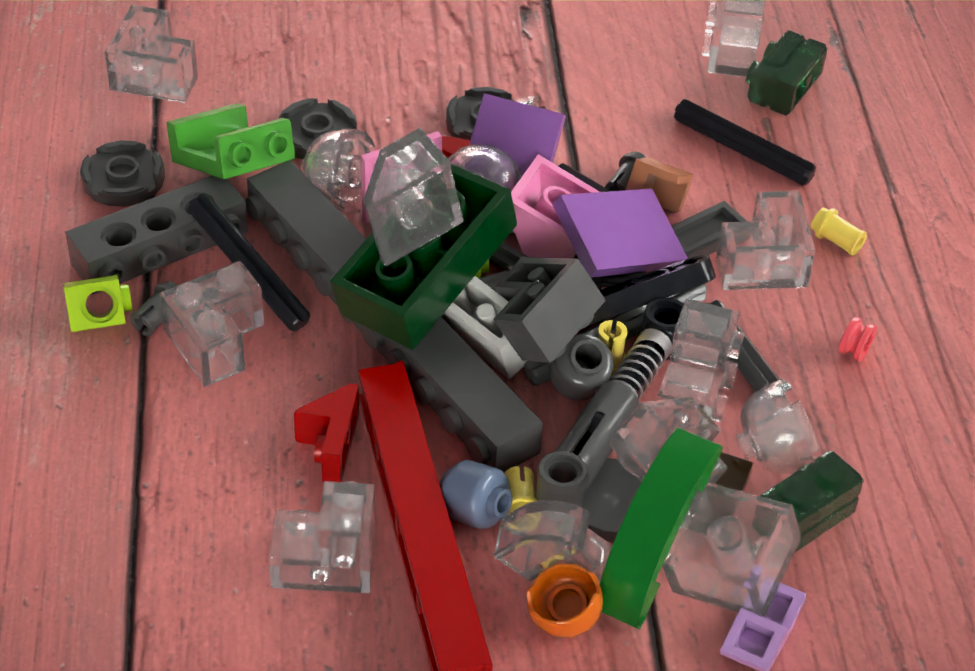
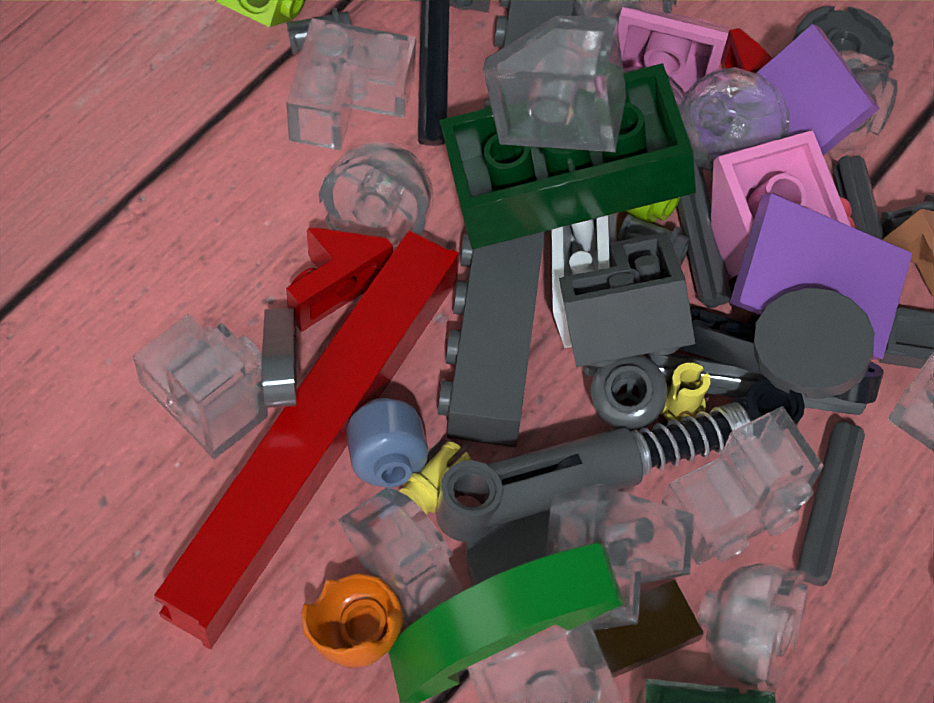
camera: 40 degrees right, 15 degrees up
none -> dark grey beam [262,308,297,408]
none -> clear cylinder [319,141,434,248]
none -> dark grey tile [754,288,875,399]

